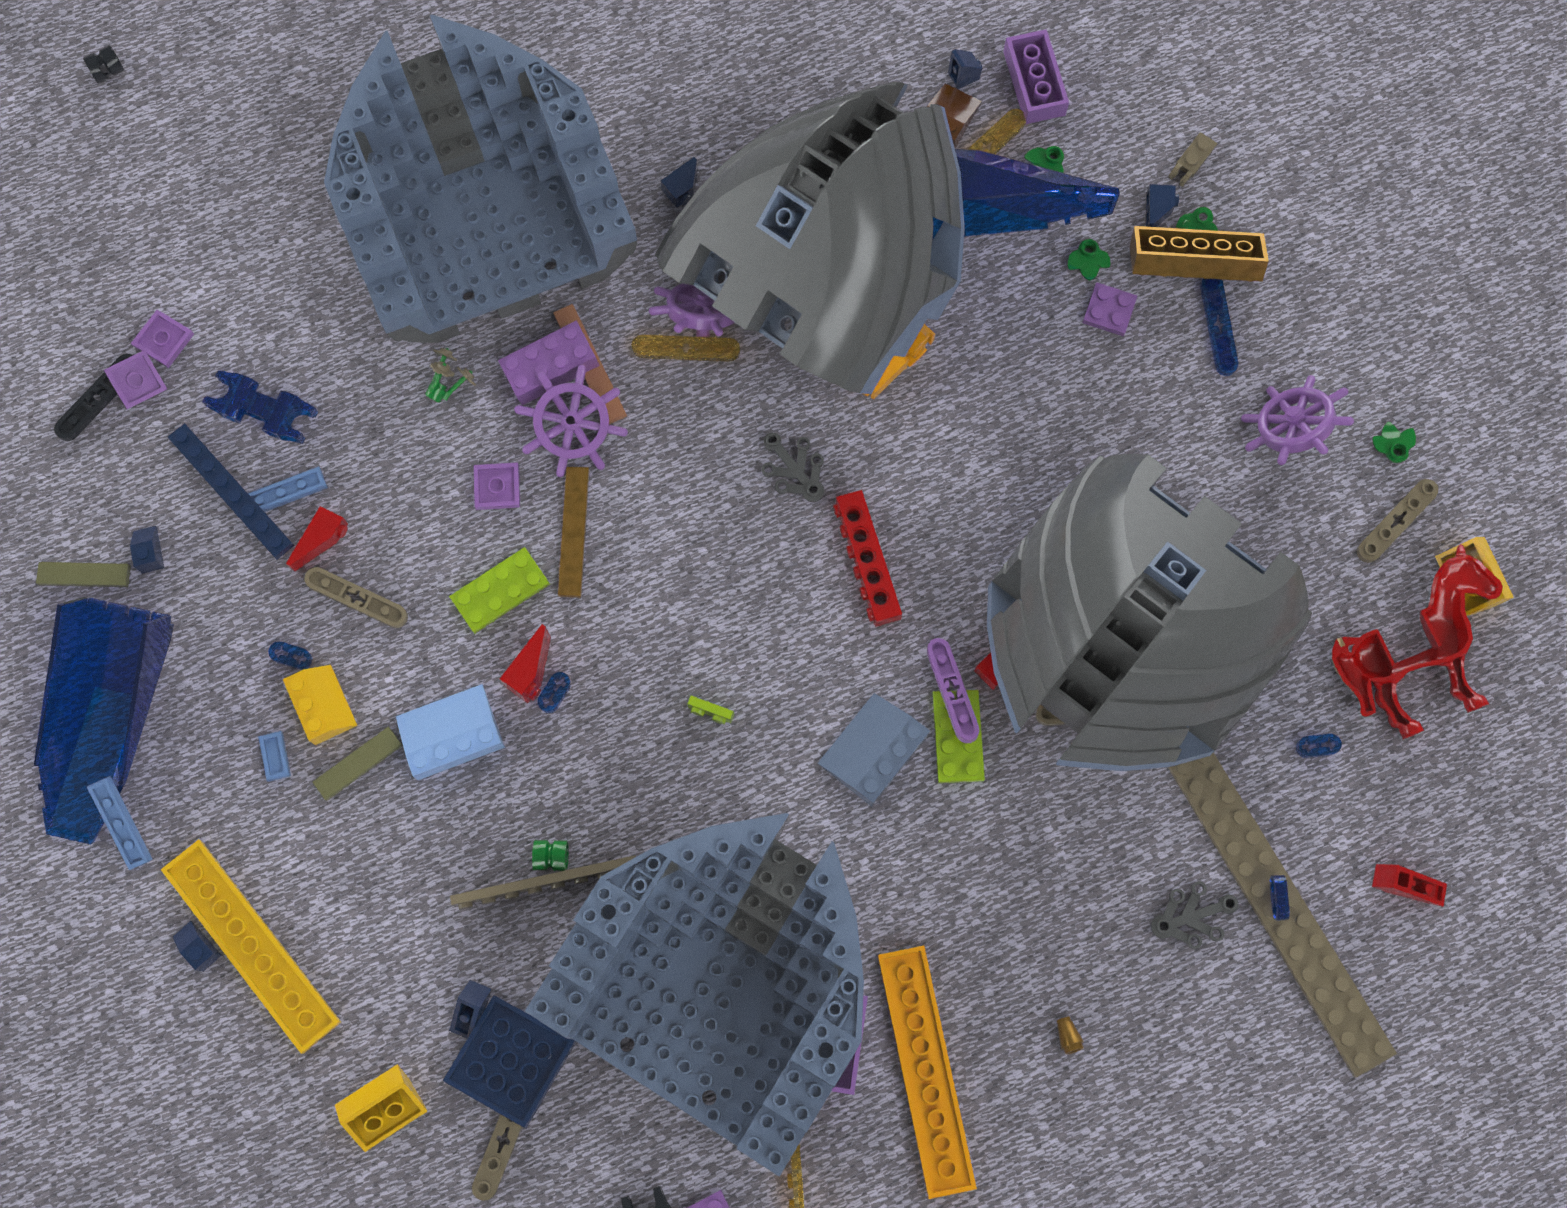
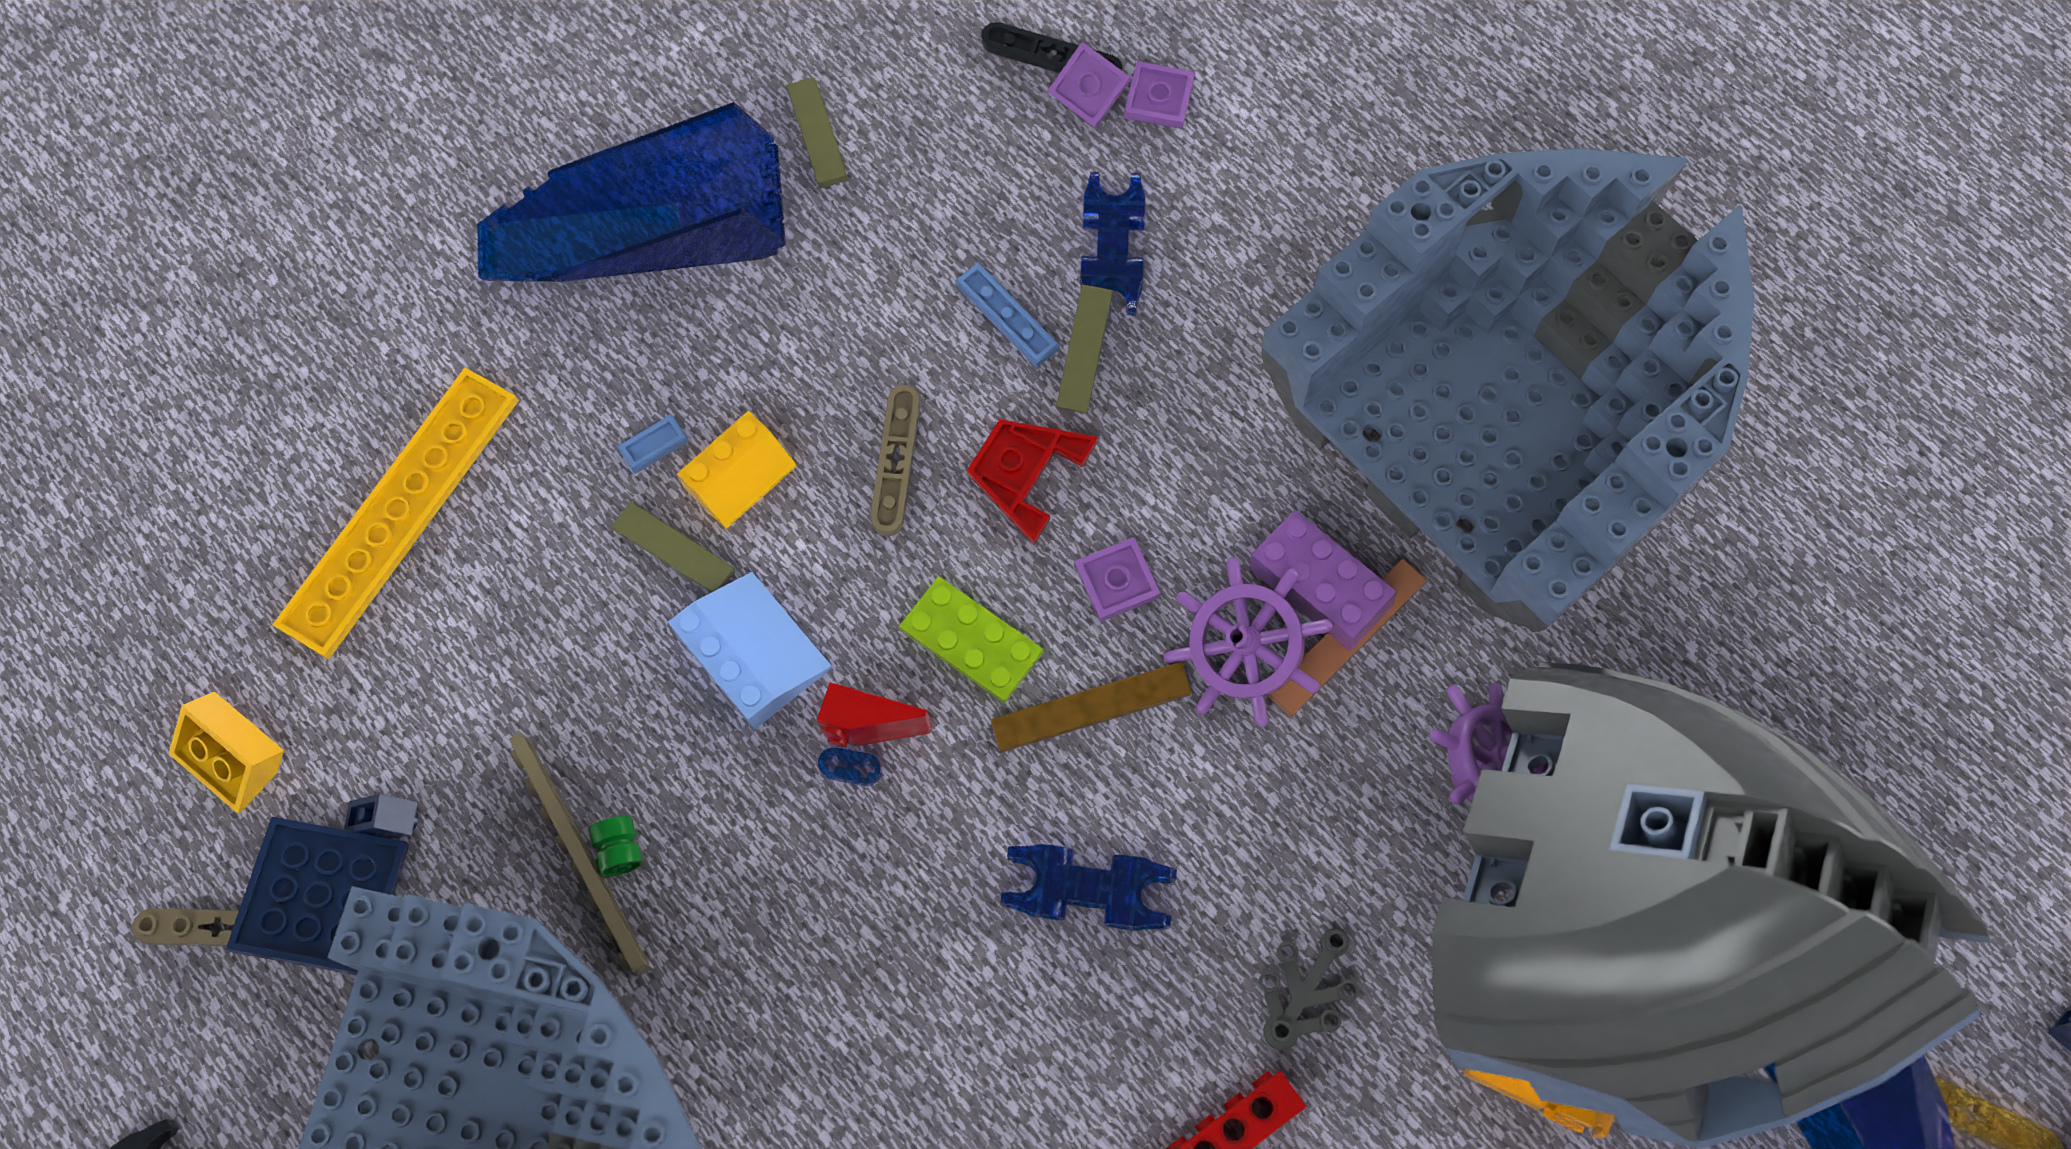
camera: 75 degrees right, 5 degrees down
medium blue tile [87,776,152,870] -> none
dark blue slope [130,526,164,574] -> none
dark blue plate [168,423,294,560] -> none
dark blue slope [173,921,222,972] -> none
clear blue beam [268,641,313,670] -> none
red slope [286,506,348,571] -> none
plant [425,348,476,403] -> none
clear yellow piece [631,335,740,362] -> none
dark blue slope [660,157,698,208] -> none
lime plate [687,696,734,725] -> none
reddish brown slope [926,83,982,148] -> none
none -> red wing [967,419,1098,545]
none -> clear blue piece [1000,844,1177,931]
none -> olive tile [1056,284,1113,414]

